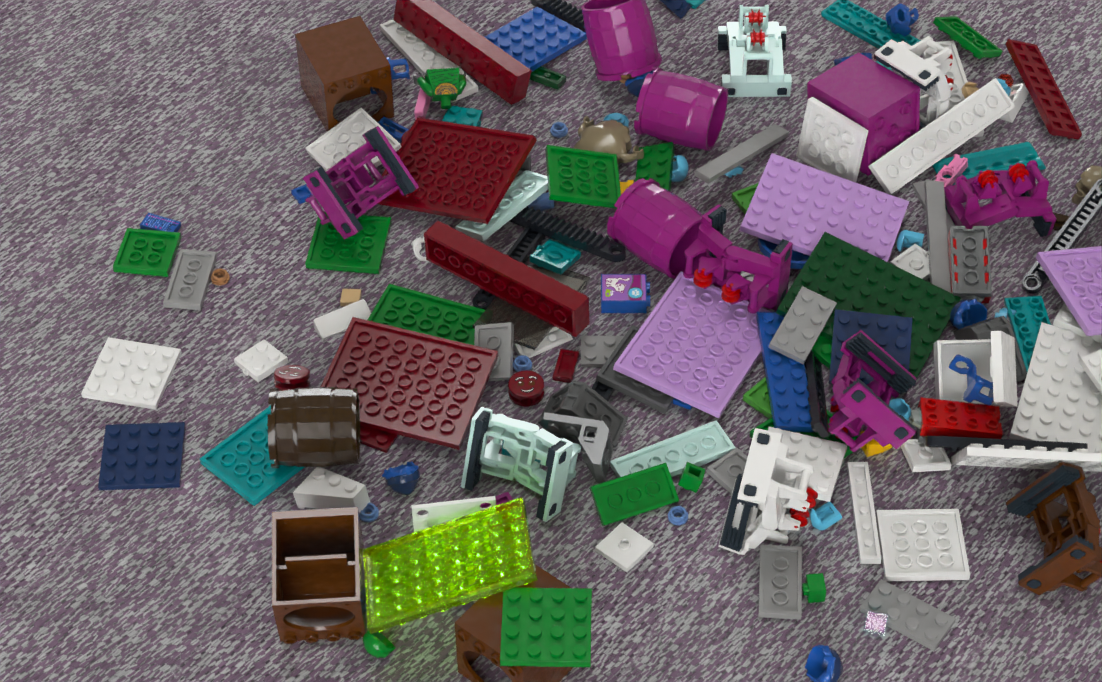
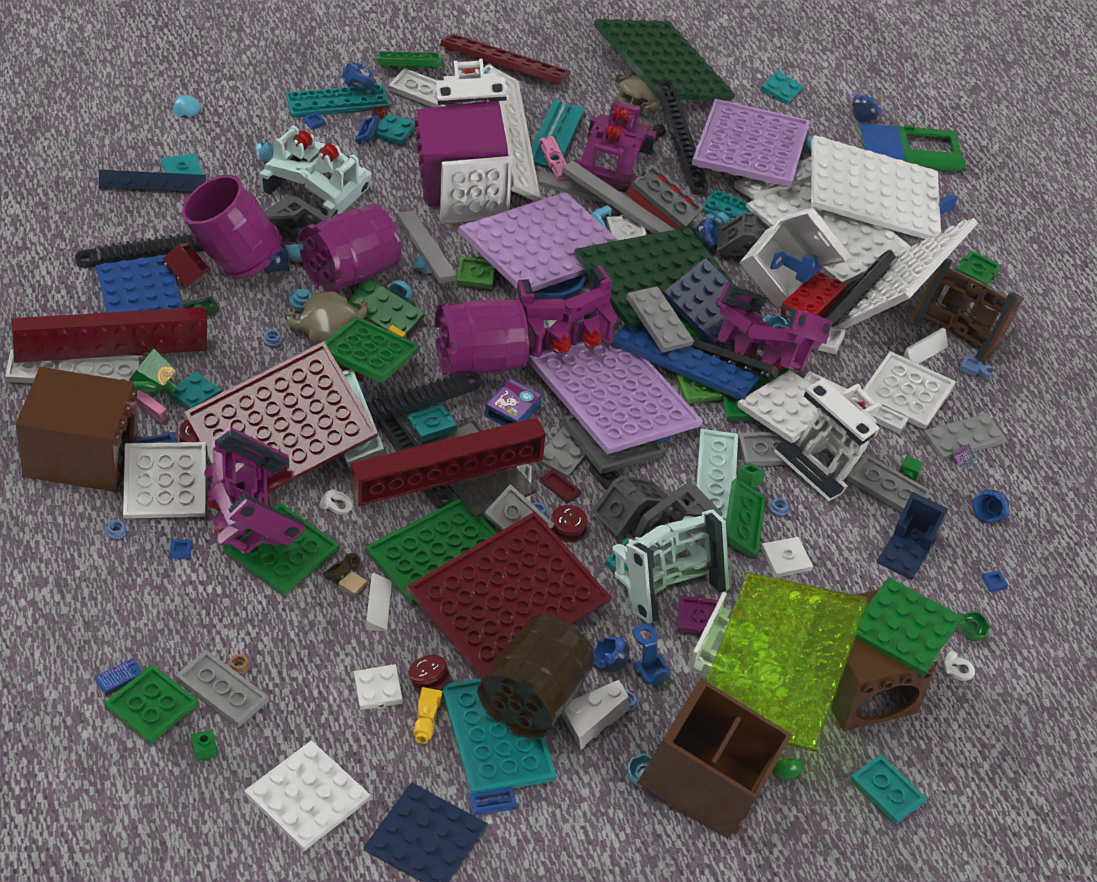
camera: 65 degrees left, 0 degrees up
none -> medium blue plate [106,520,127,539]
none -> dark red slope [163,242,211,287]
none -> green plate [191,730,218,761]
none -> dark grey bracket [264,196,329,241]
none -> blue tile [303,112,326,130]
none -> dark brown plate [322,553,361,581]
none -> yellow piece [413,687,442,744]
none -> blue tile [469,787,517,816]
none -> blue piece [632,624,671,687]
none -> dark blue bracket [876,492,948,580]
none -> white slope [903,328,948,364]
none -> medium blue plate [959,354,994,380]

